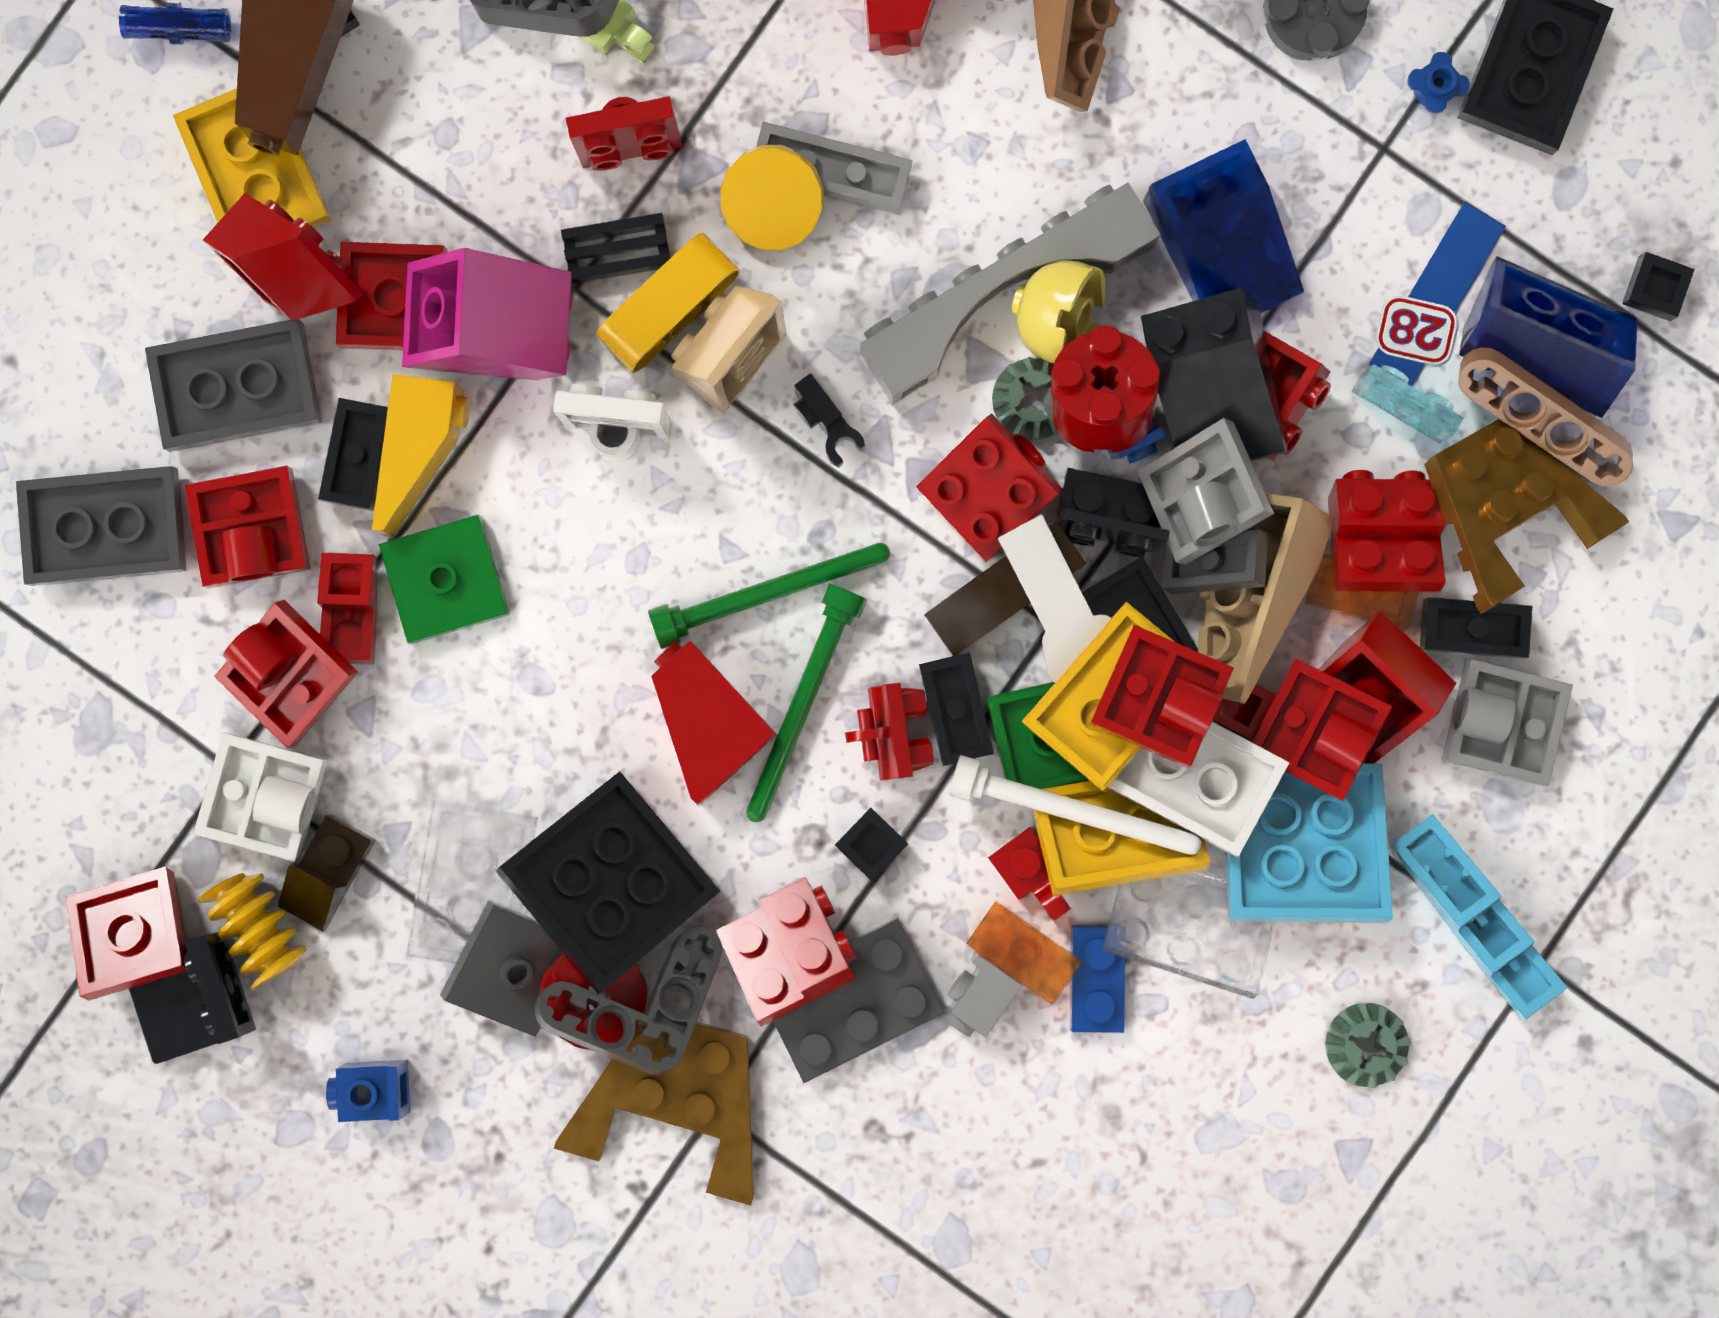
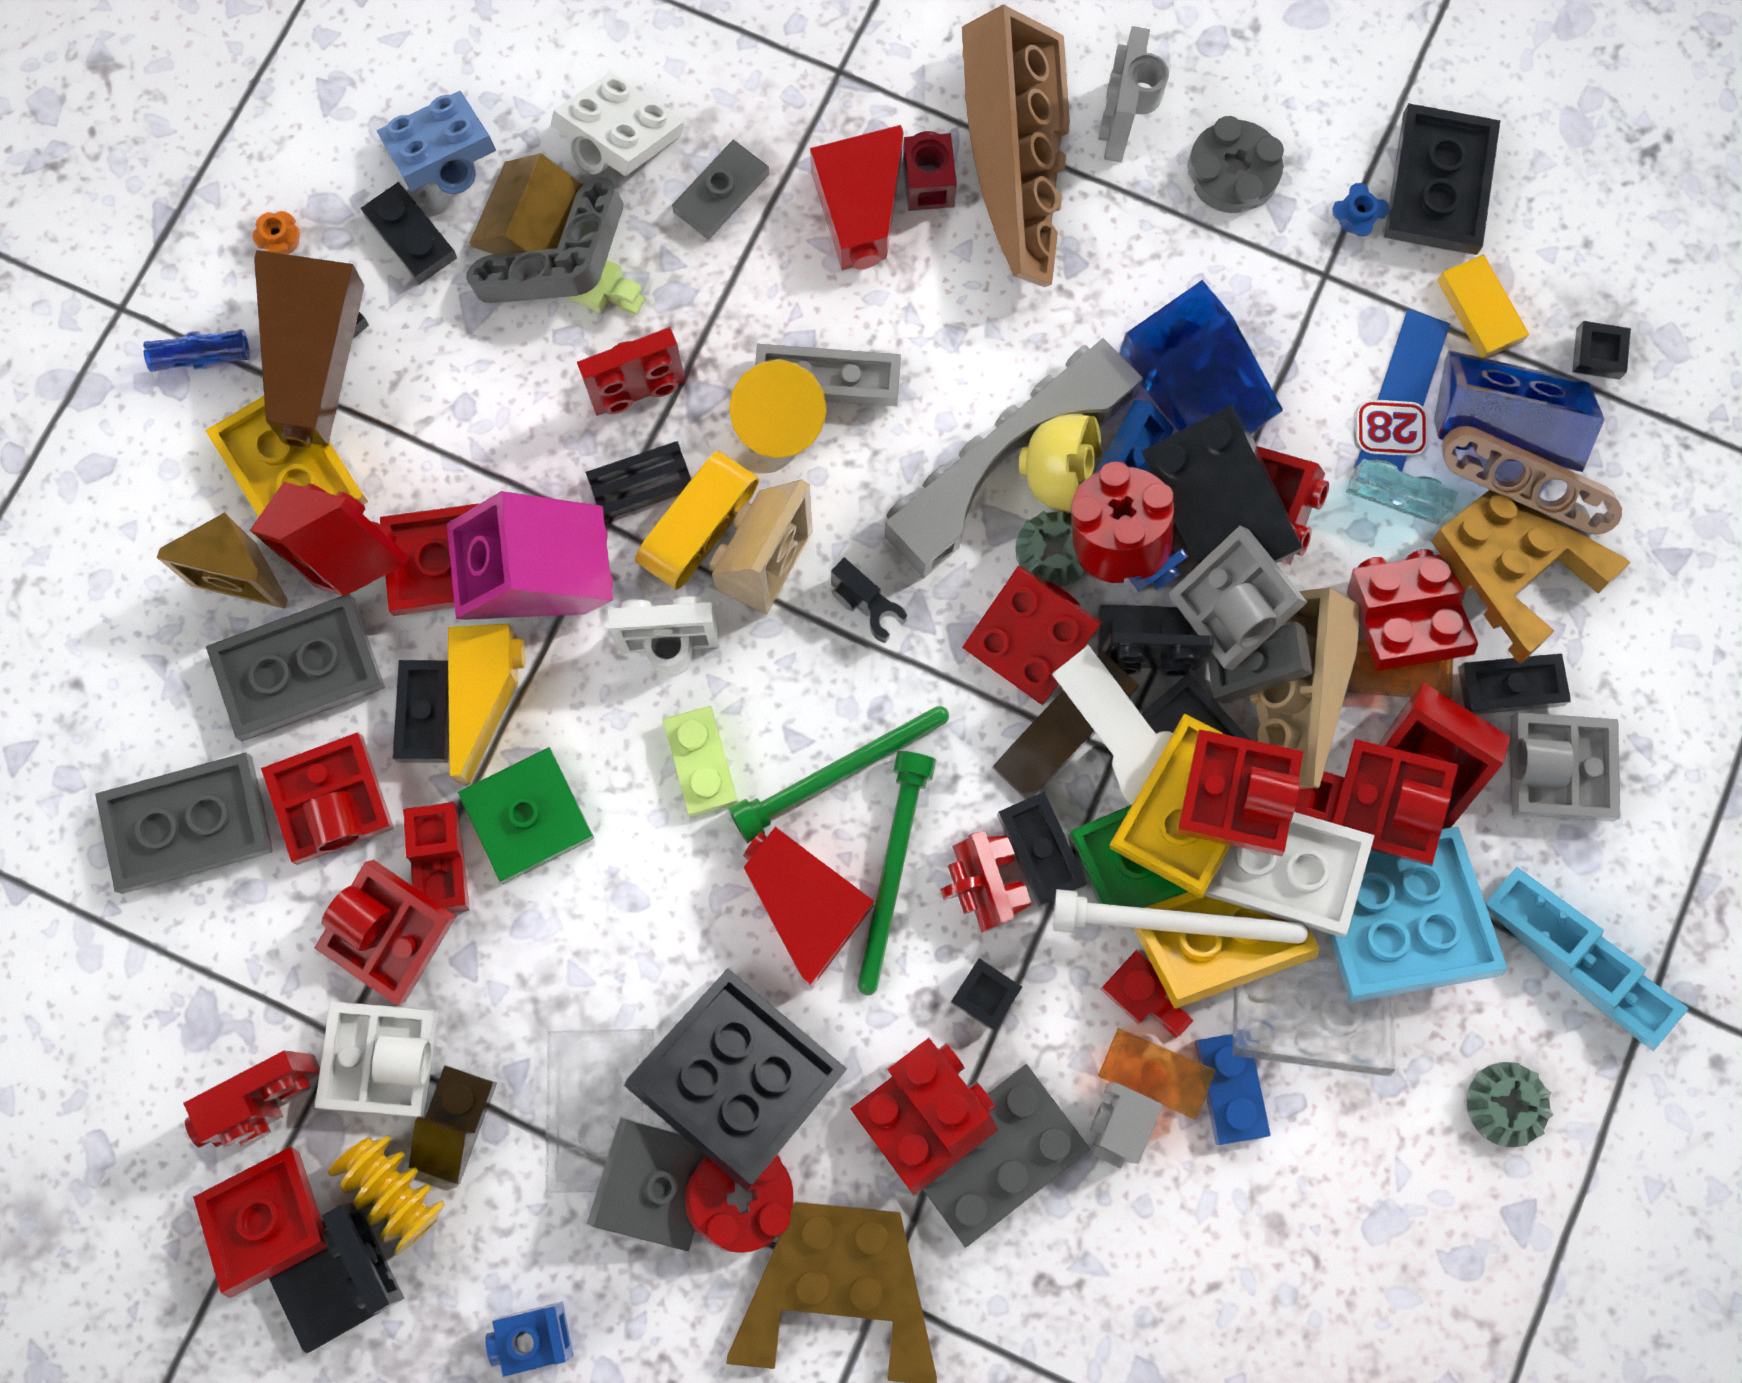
camera: 10 degrees left, 10 degrees down
dark grey beam [534,926,722,1075] -> none
none -> pearl gold slope [156,512,288,609]
none -> red plate [183,1050,320,1148]
none -> yellowish green plate [663,706,738,818]
none -> blue plate [1096,400,1175,473]
none -> yellow tile [1437,254,1529,360]

